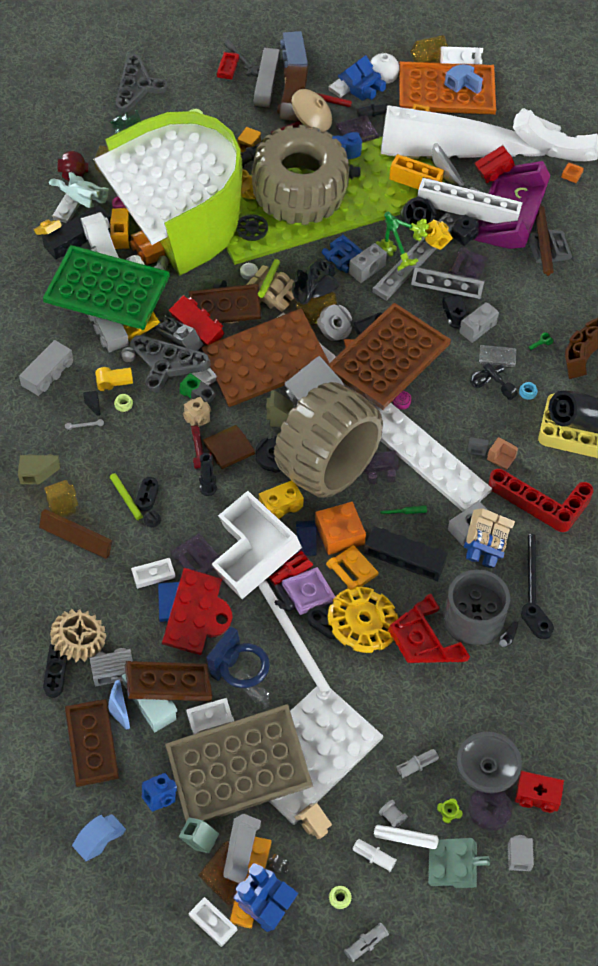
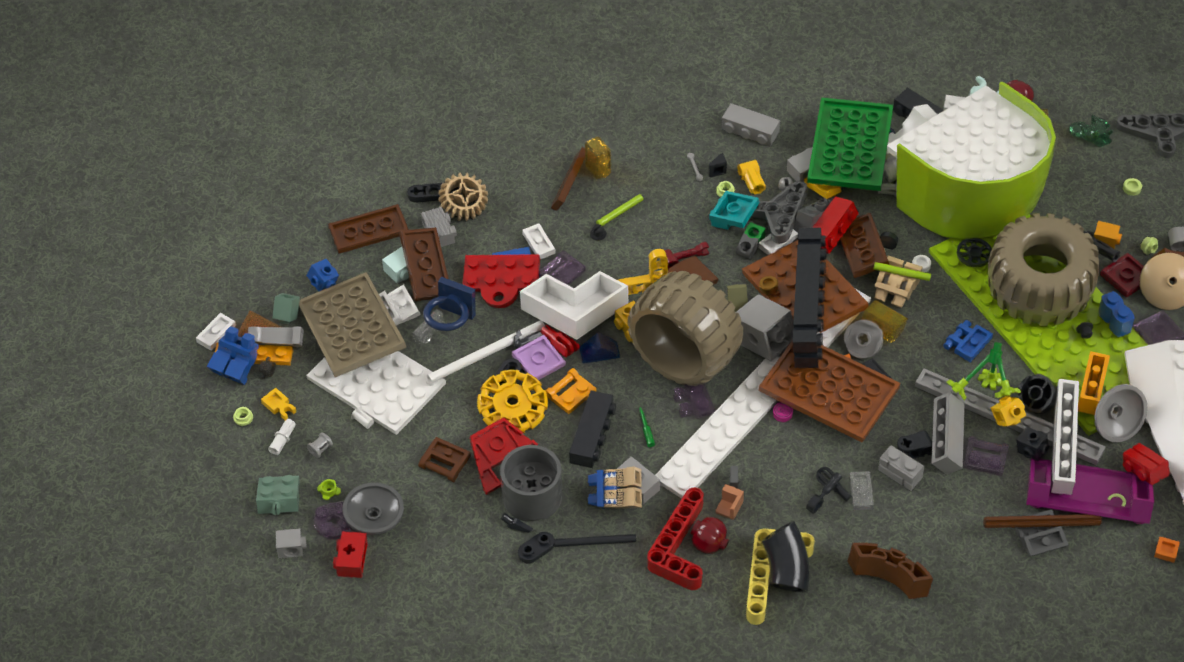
camera: 85 degrees right, 5 degrees down
olive slope [18,454,61,484] -> none
yellow plate [34,219,62,235] -> none
medium blue brick [72,814,126,861] -> none
light blue slope [108,680,130,729] -> none
black beam [136,477,159,512] -> none
tan brick [183,397,211,427] -> none
black pin [199,453,217,496] -> none
black piece [292,258,339,305] -> none
tan brick [294,803,332,839] -> none
orange brick [315,502,366,555] -> none
light grey pin [344,923,389,963] -> none
light grey brick [349,243,387,283] -> none
white axle [374,825,438,849] -> none
light grey axle [396,749,439,779] -> none
medium azure plate [519,382,538,400] -> none
green hand [528,332,554,350] -> none
none -> yellow plate [261,388,296,421]
none -> white piece [351,406,375,429]
none -> reddish brown plate [418,437,471,483]
none -> yellow beam [618,249,668,295]
none -> dark red plant [690,517,729,554]
none -> teal plate [709,191,760,230]
none -> pearl gold tile [759,276,779,295]
none -> black brick [793,228,827,368]
none -> yellowish green plate [1141,237,1158,255]

